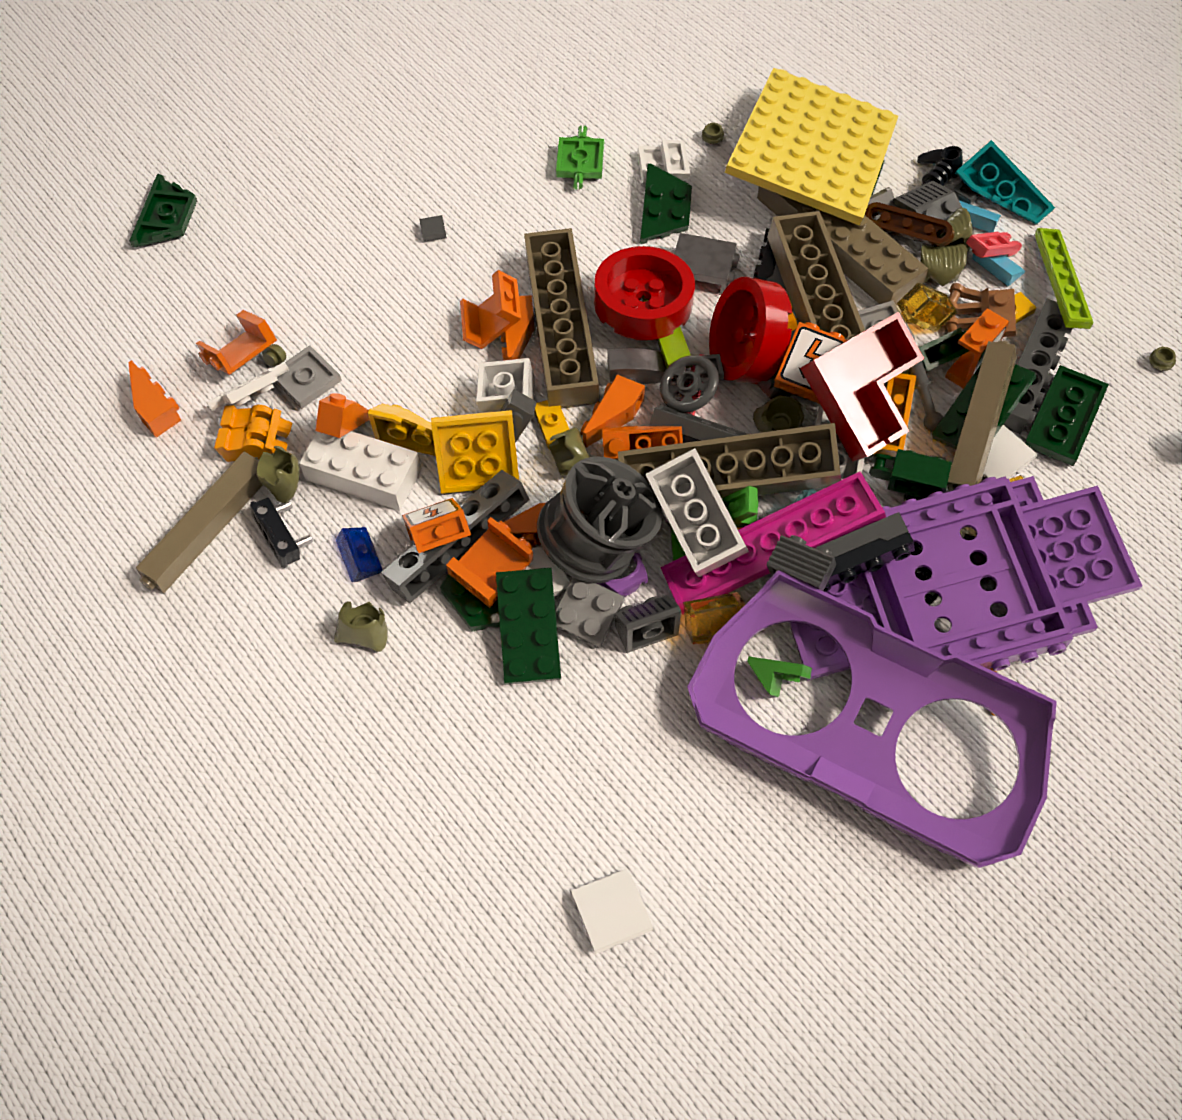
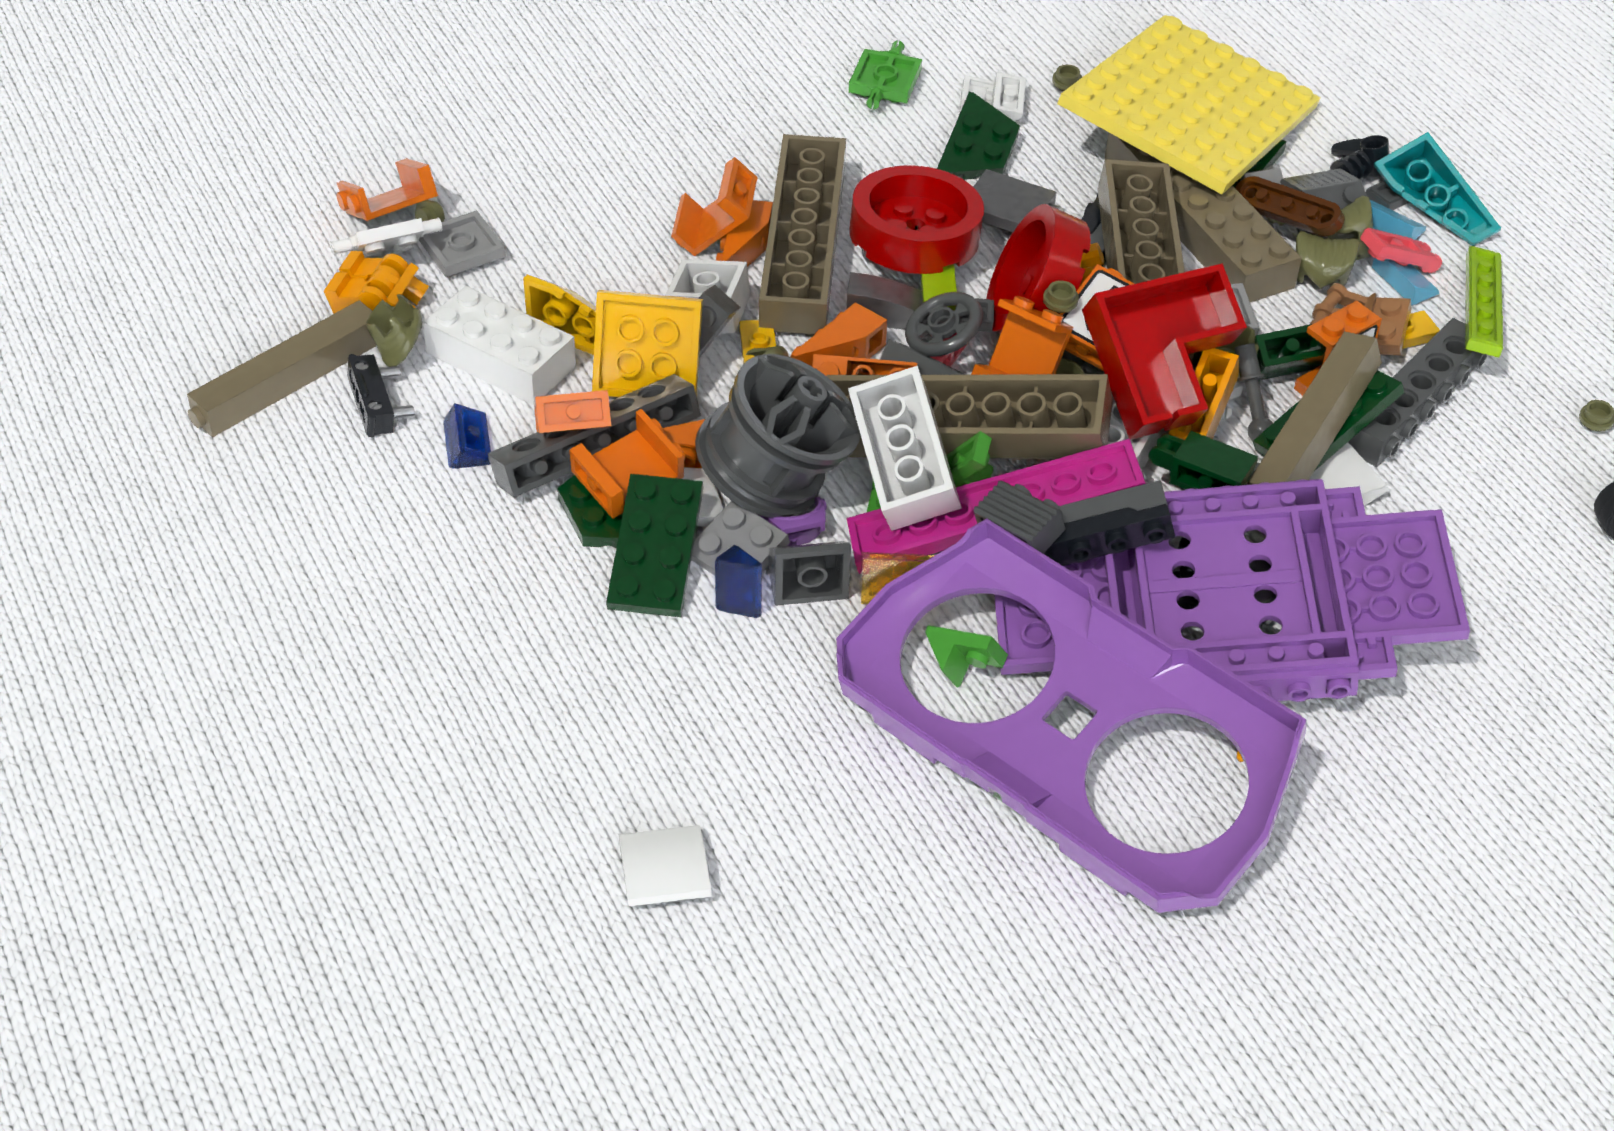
camera: 10 degrees right, 15 degrees down
orange slope [128,360,182,438] -> none
dark green wing [129,174,197,248] -> none
orange slope [315,393,369,438] -> none
olive hair [334,601,388,652] -> none
dark grey tile [419,215,447,242] -> none
clear yellow brick [896,283,958,332] -> none
dark green plate [1025,365,1109,466] -> none
none -> clear blue slope [715,545,762,618]
none -> orange panel [971,296,1073,375]
none -> olive plate [1043,281,1079,313]

